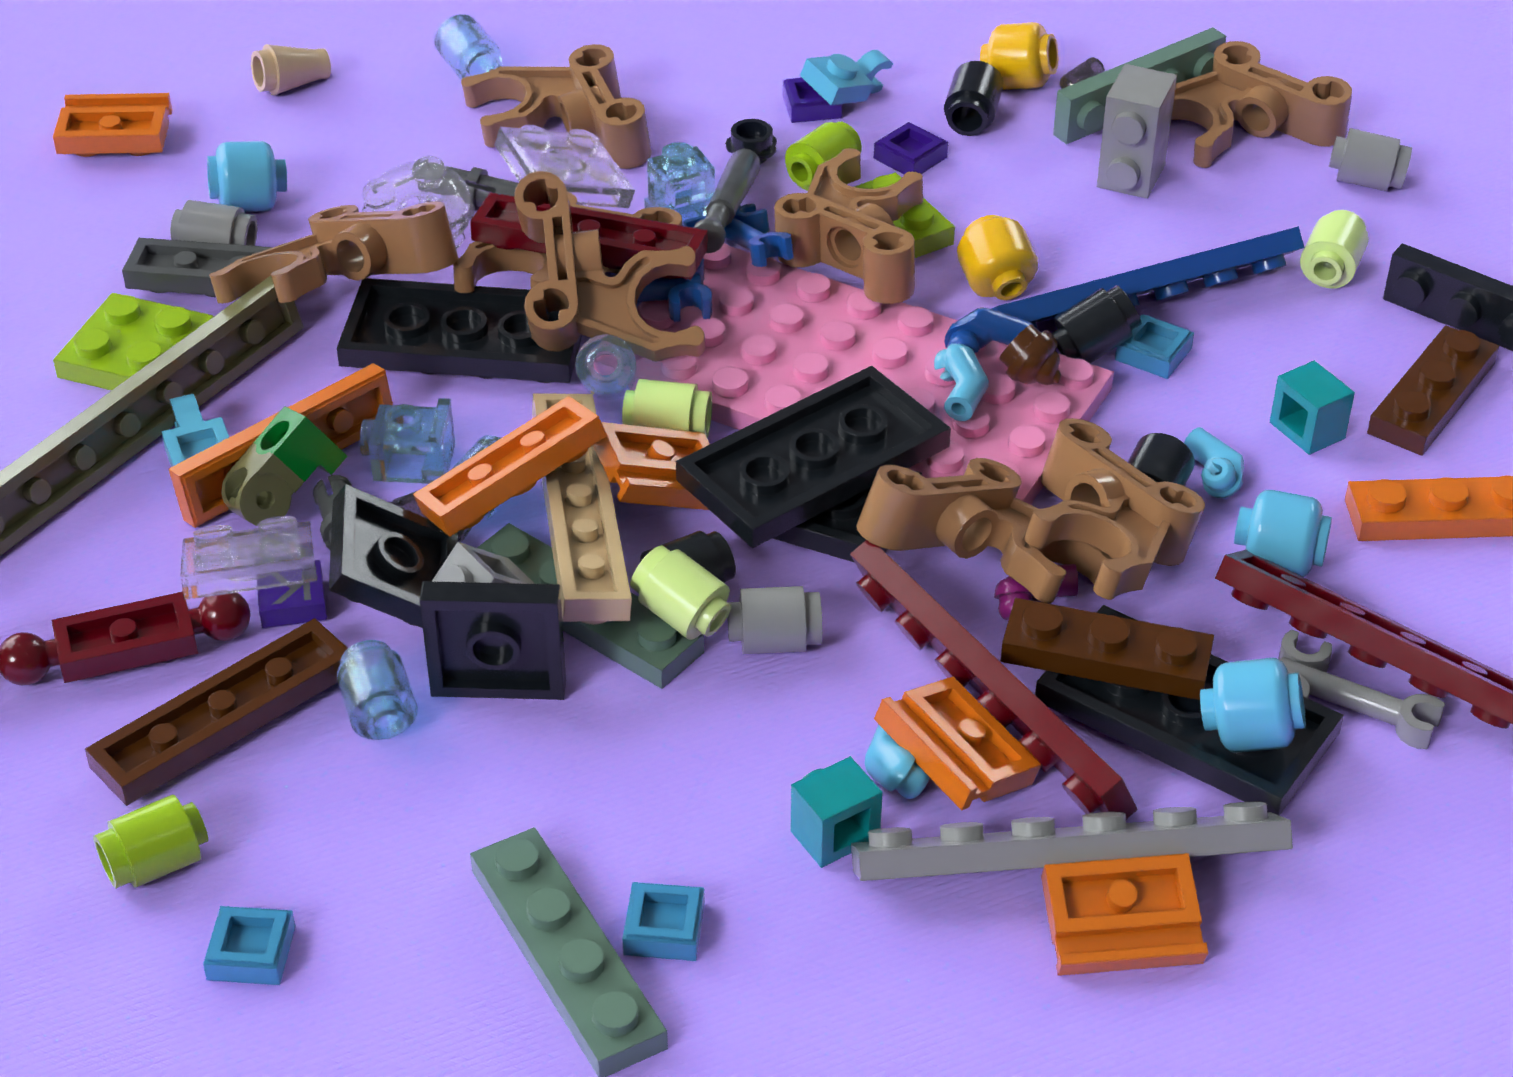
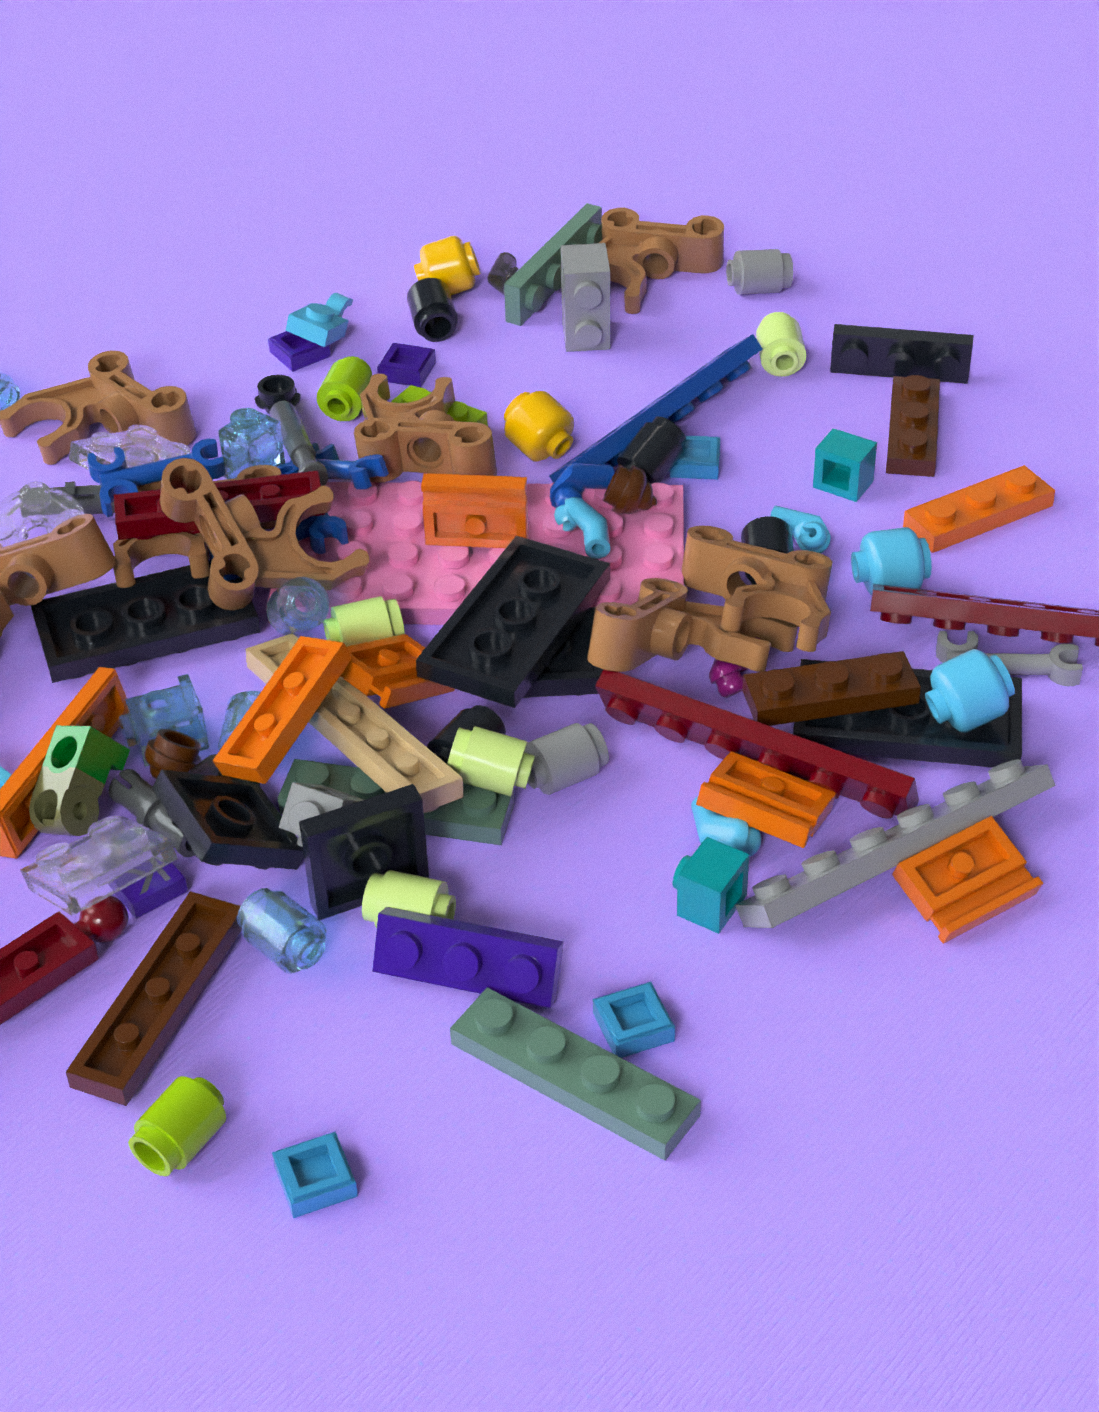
camera: 25 degrees left, 0 degrees up
none -> blue bar [87,438,225,517]
none -> reddish brown plate [144,729,202,779]
none -> yellowish green brick [362,870,456,928]
none -> dark purple plate [372,907,564,1008]
none -> orange plate [421,473,529,548]

